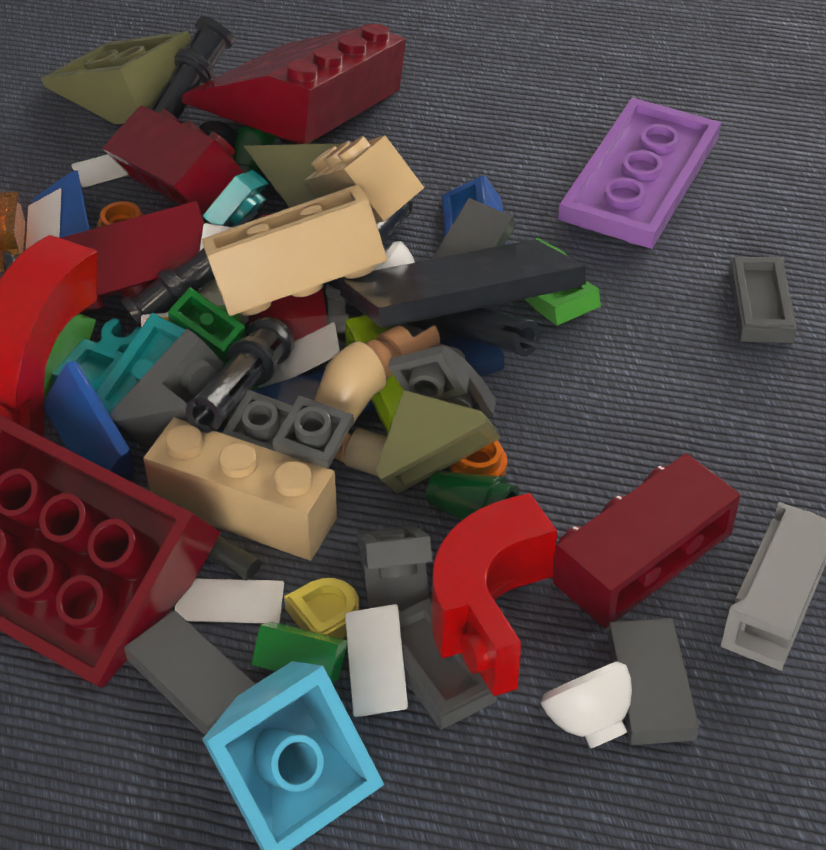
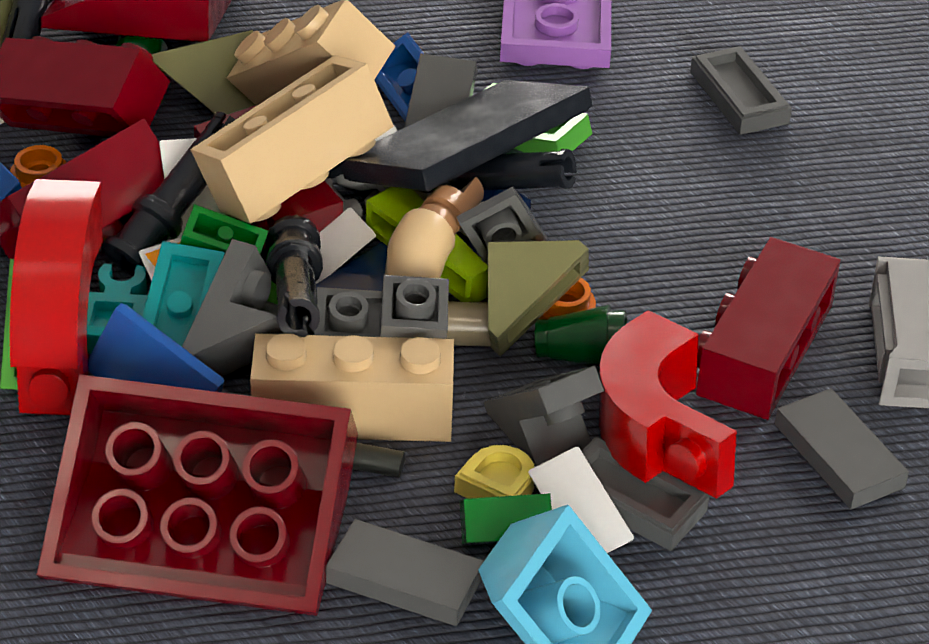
camera: 25 degrees left, 5 degrees down
white sticker [175,579,284,623] -> none
teal plate [203,170,268,226] -> none
white brick [541,662,632,749] -> none

